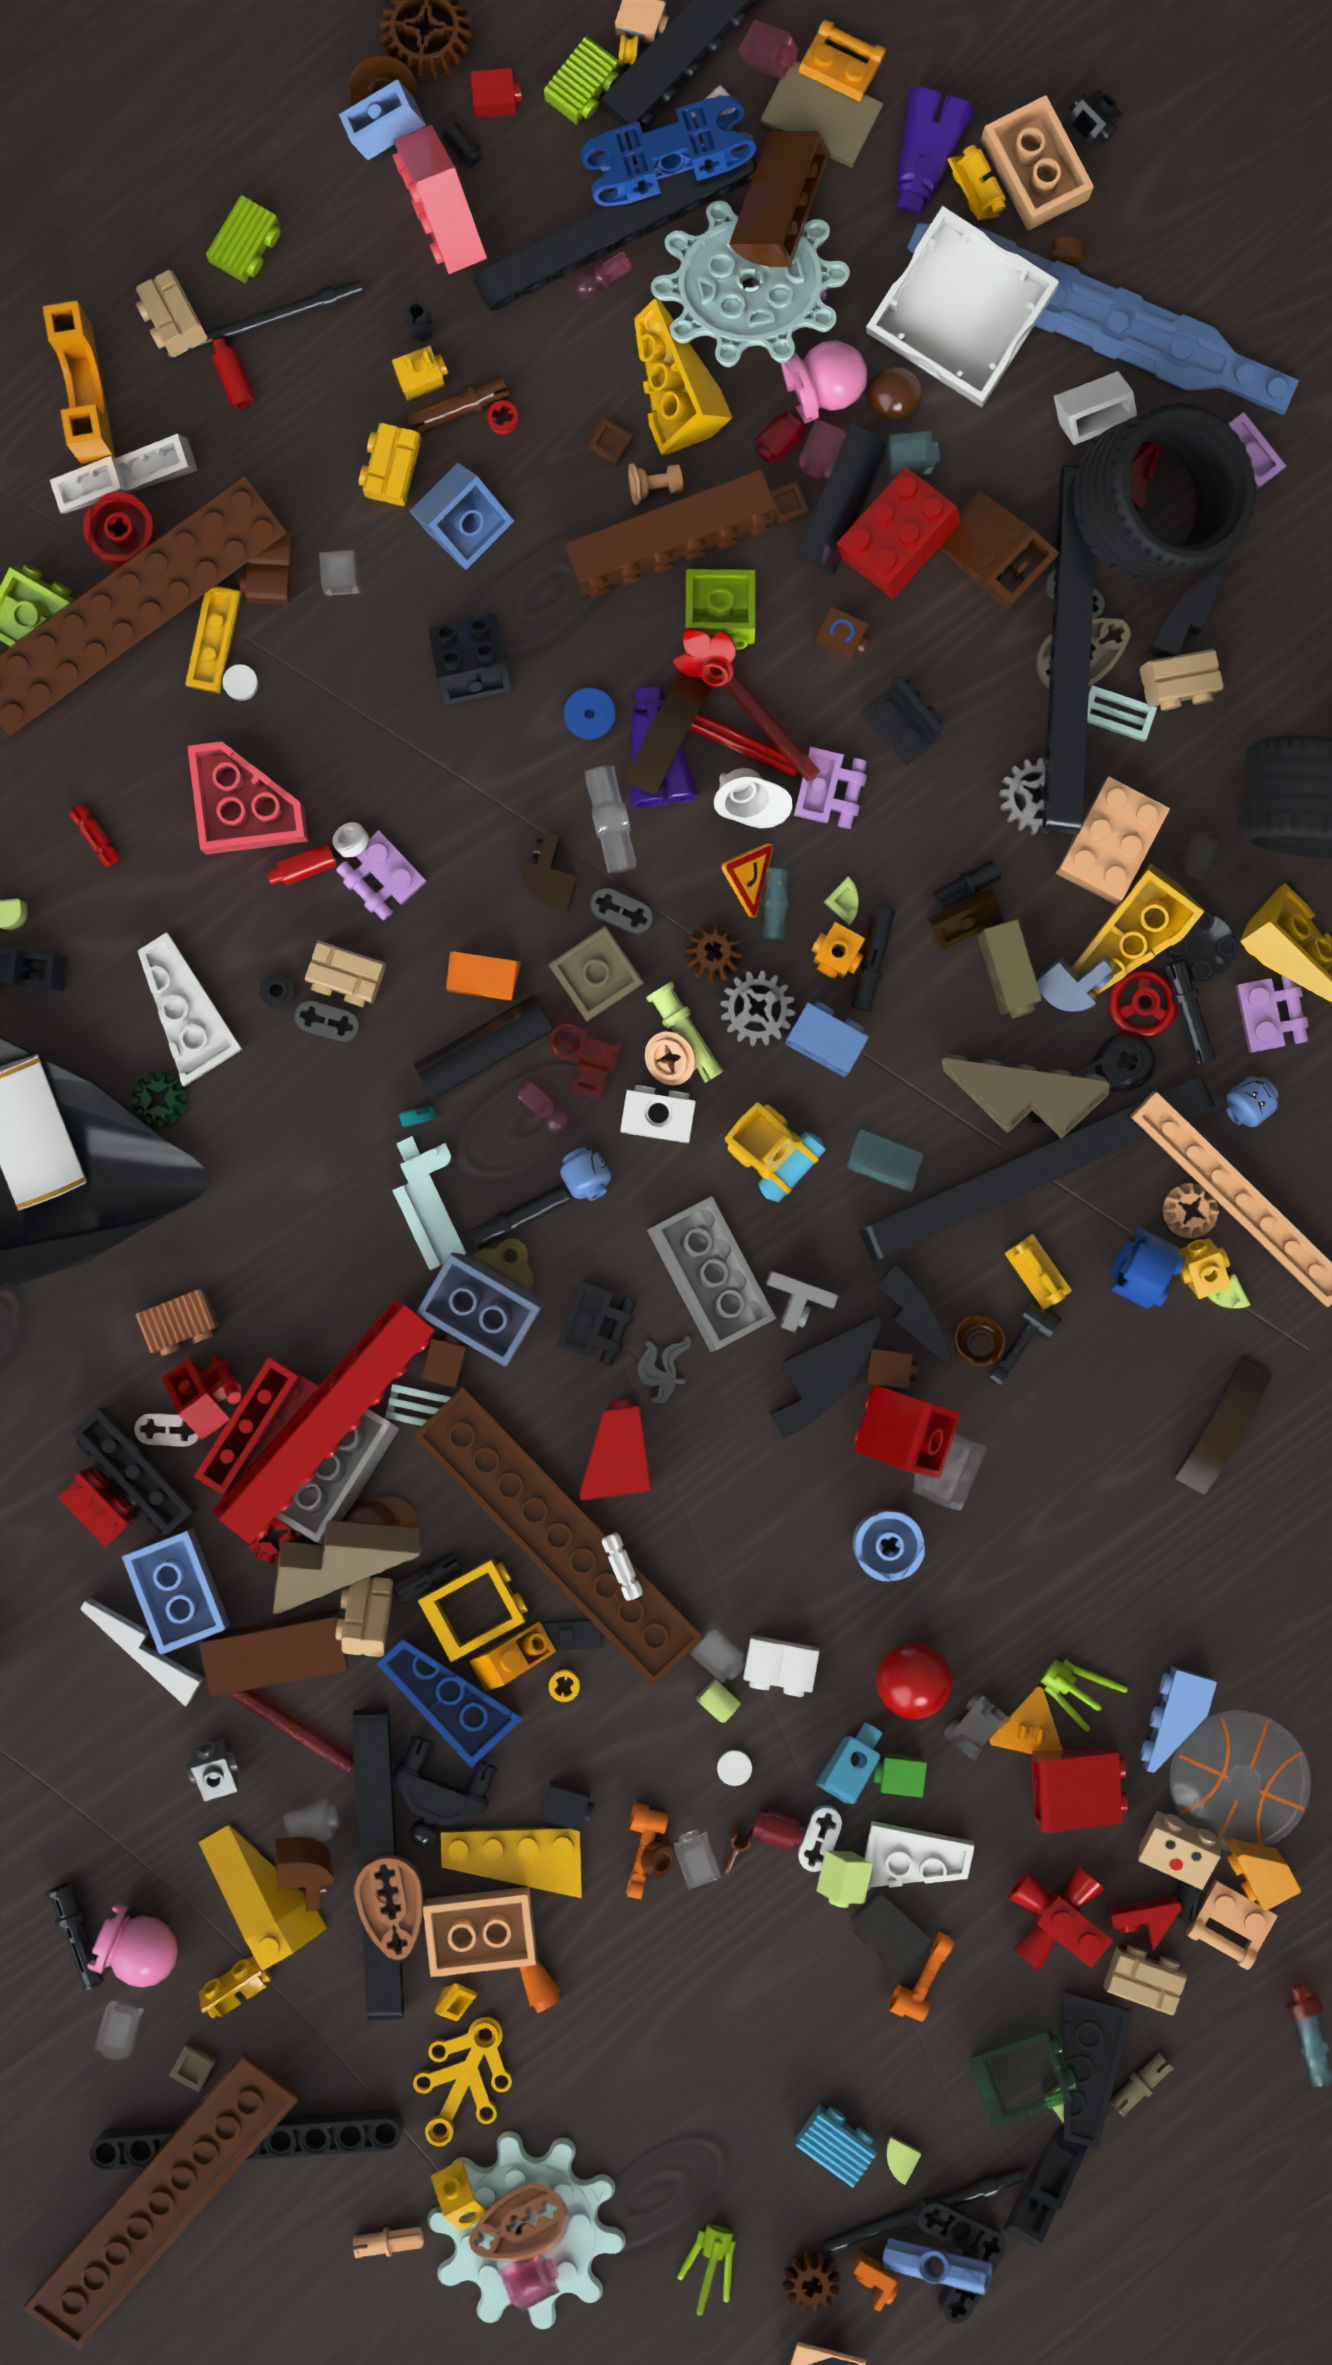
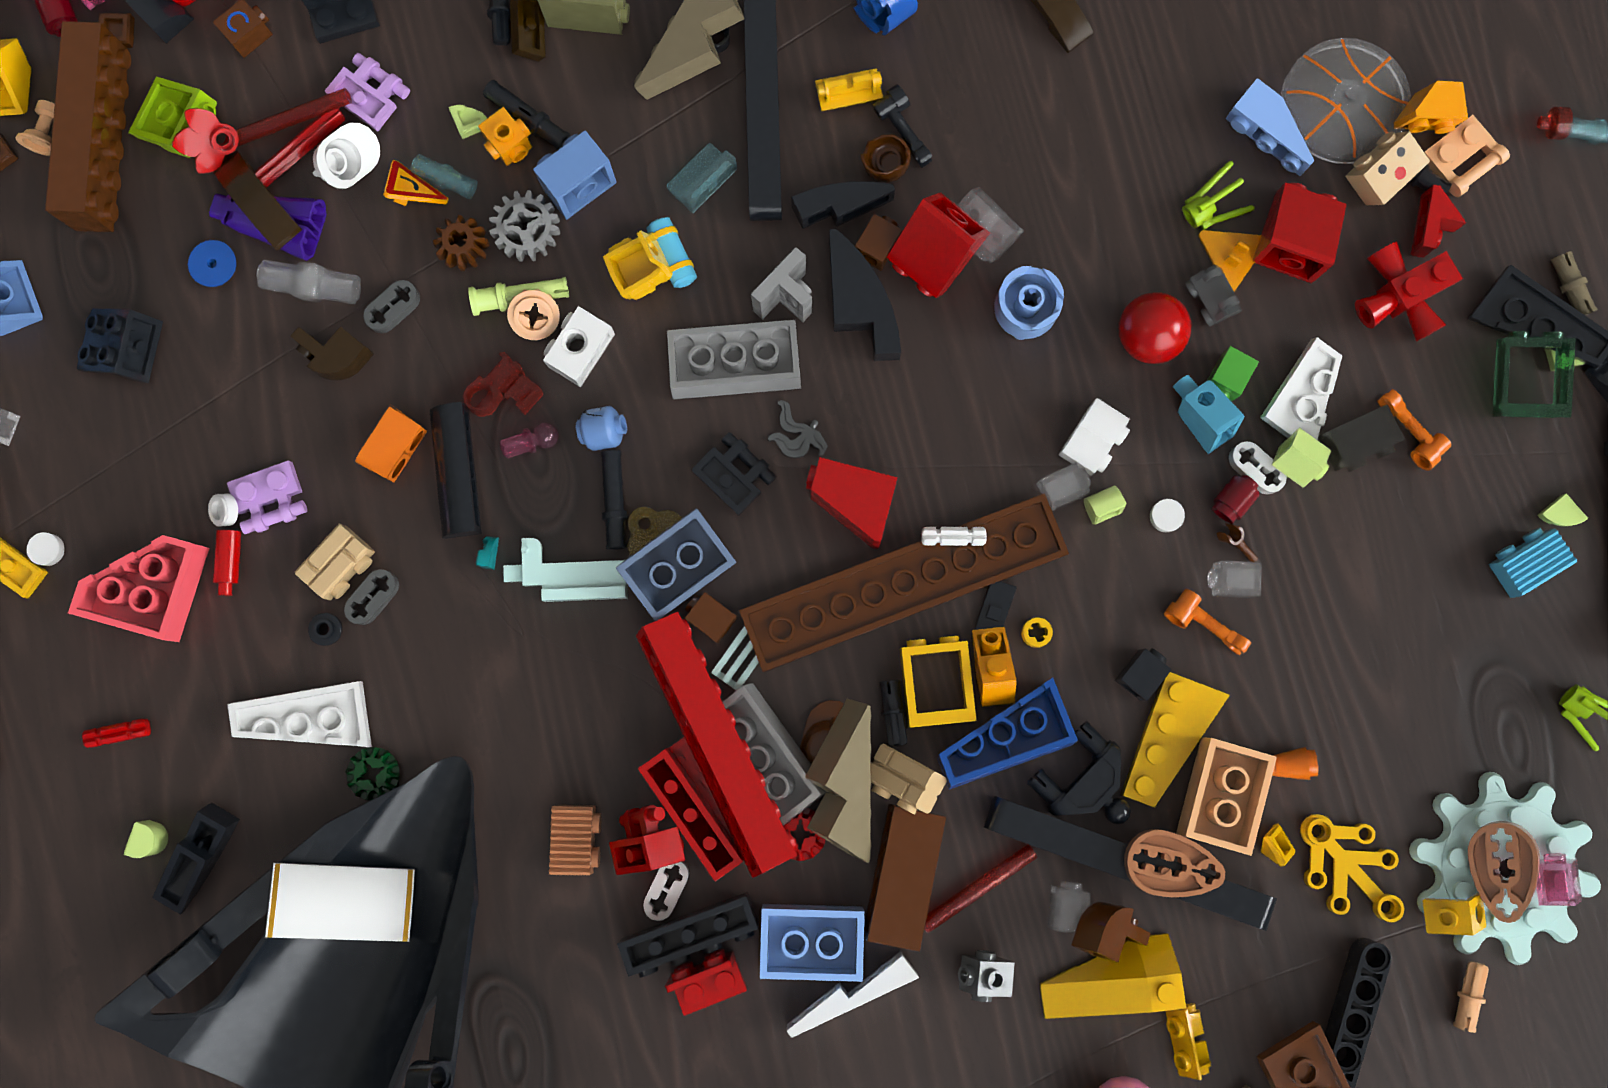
camera: 65 degrees left, 5 degrees down
dark tan plate [548,926,644,1022] -> none
reddish brown tile [641,1840,675,1878] -> none
tan brick [1103,1944,1187,2016] -> none

